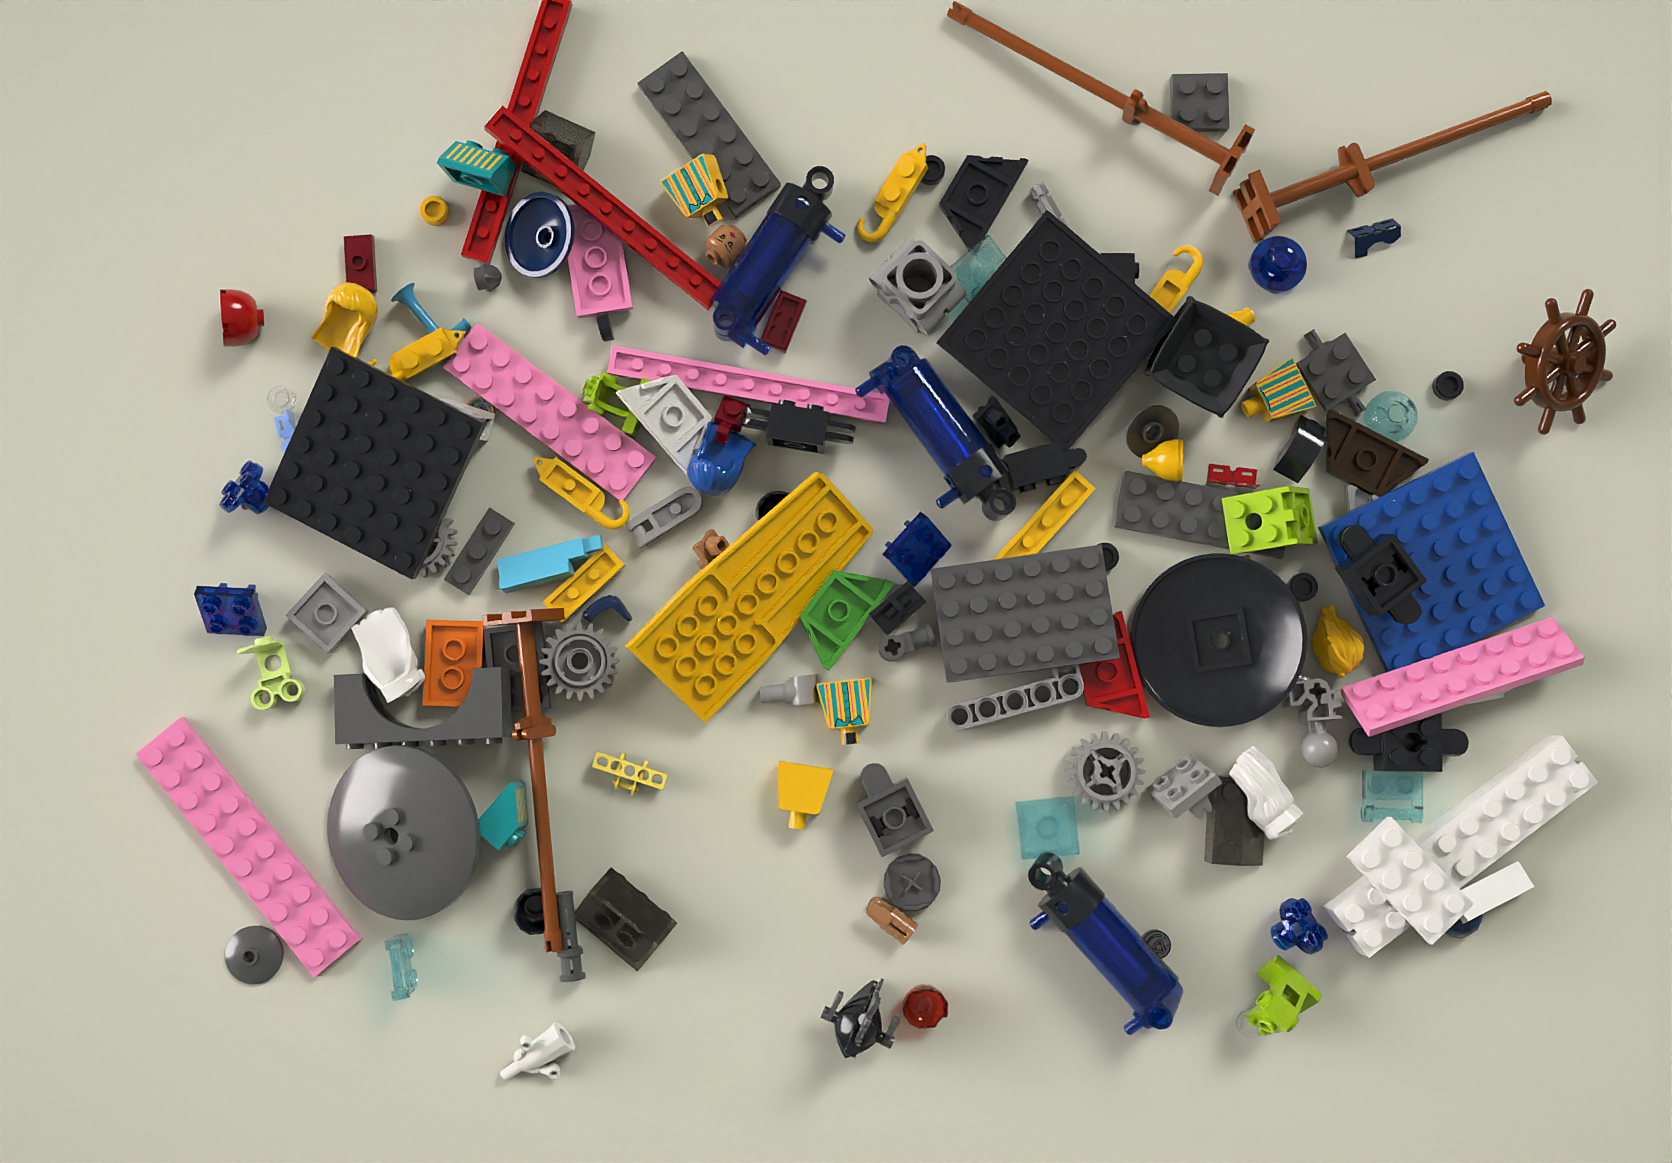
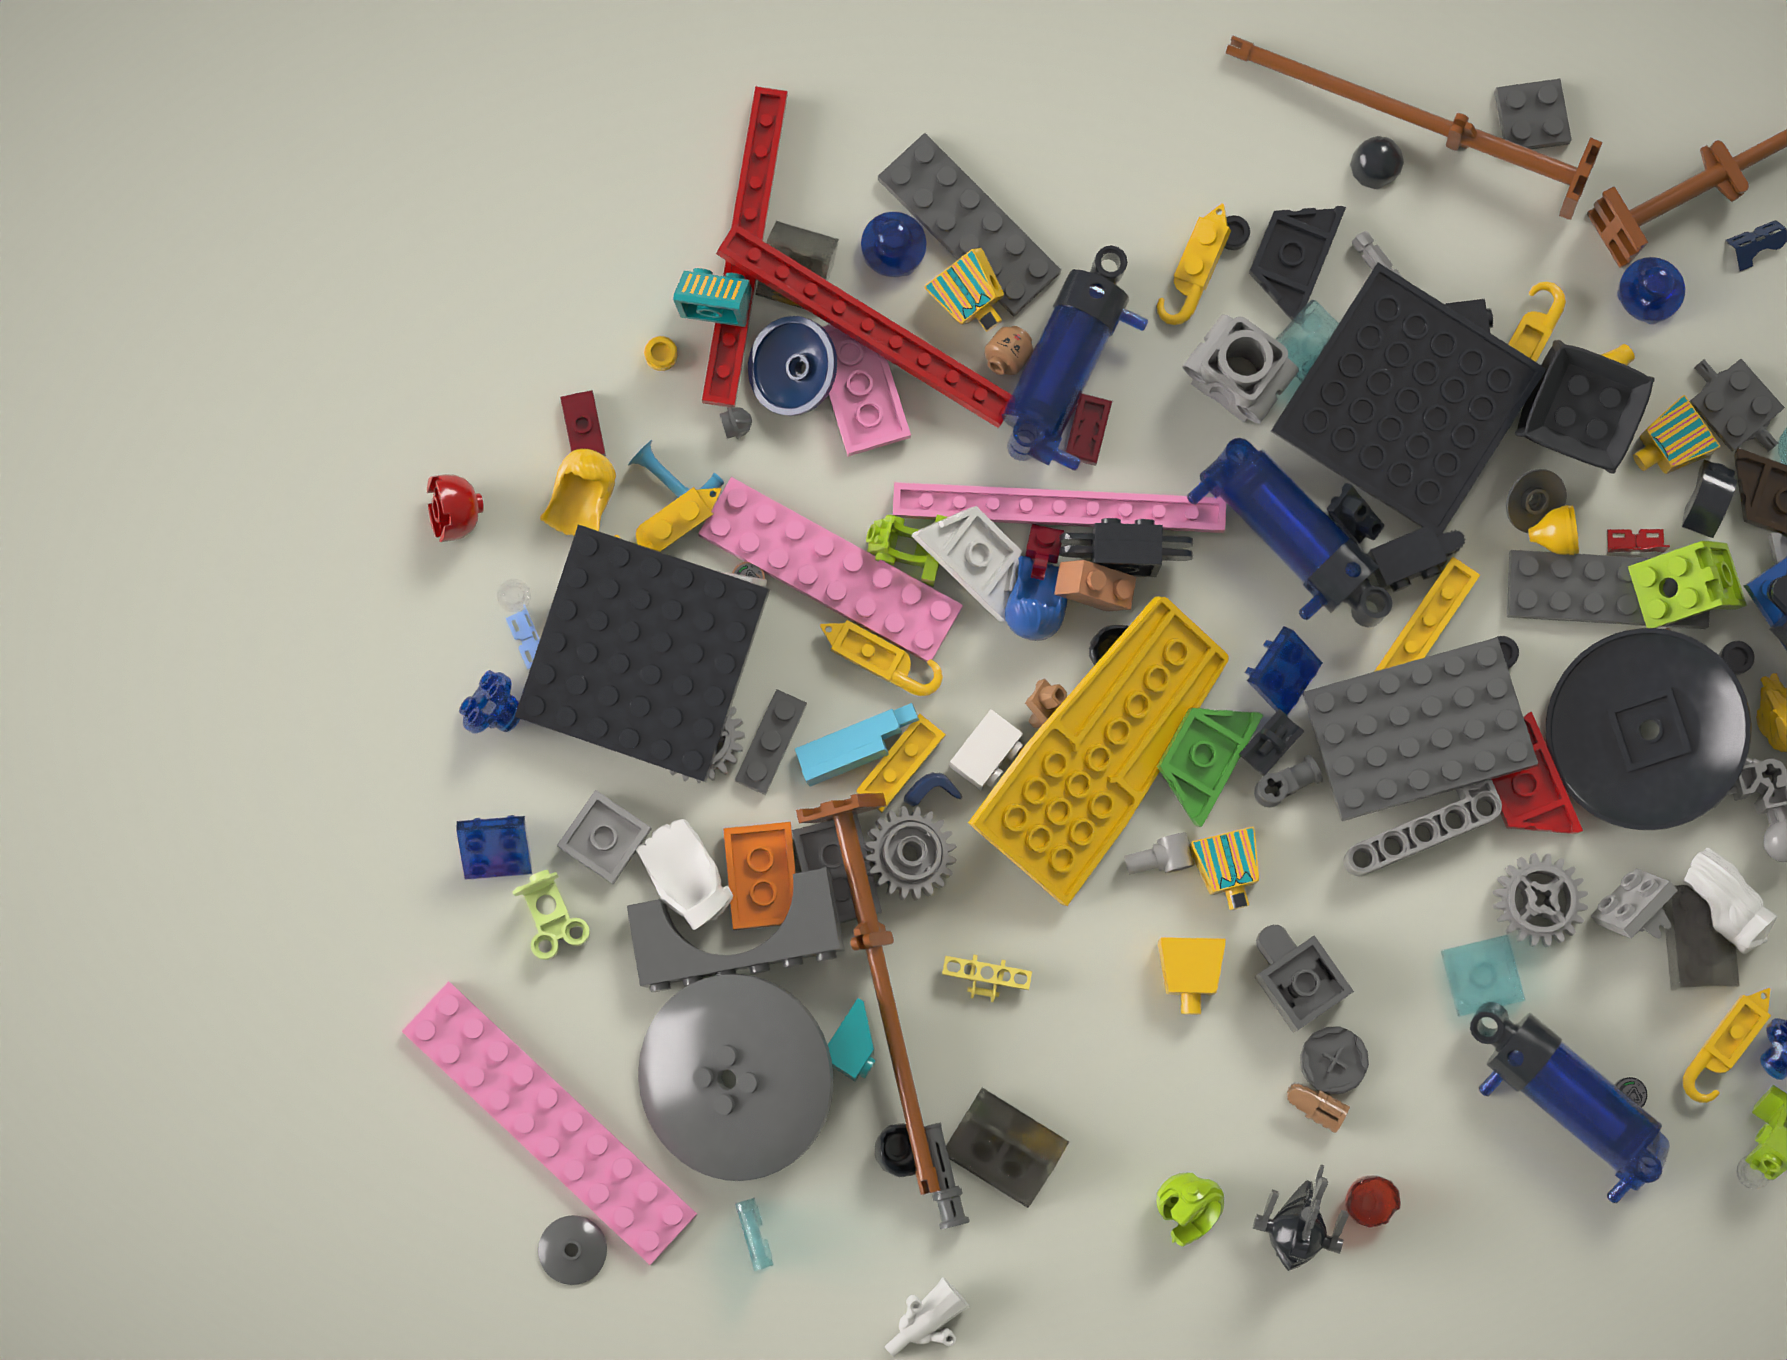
camera: 10 degrees left, 5 degrees down
black tile [596,312,615,342] -> none
light grey plate [625,487,703,548] -> none
none -> clear blue plate [861,212,927,277]
none -> white brick [949,709,1023,790]
none -> nougat brick [1054,560,1137,612]
none -> lime helmet [1156,1172,1224,1247]
none -> black hair [1350,136,1404,189]
none -> yellow plate [1683,988,1771,1103]

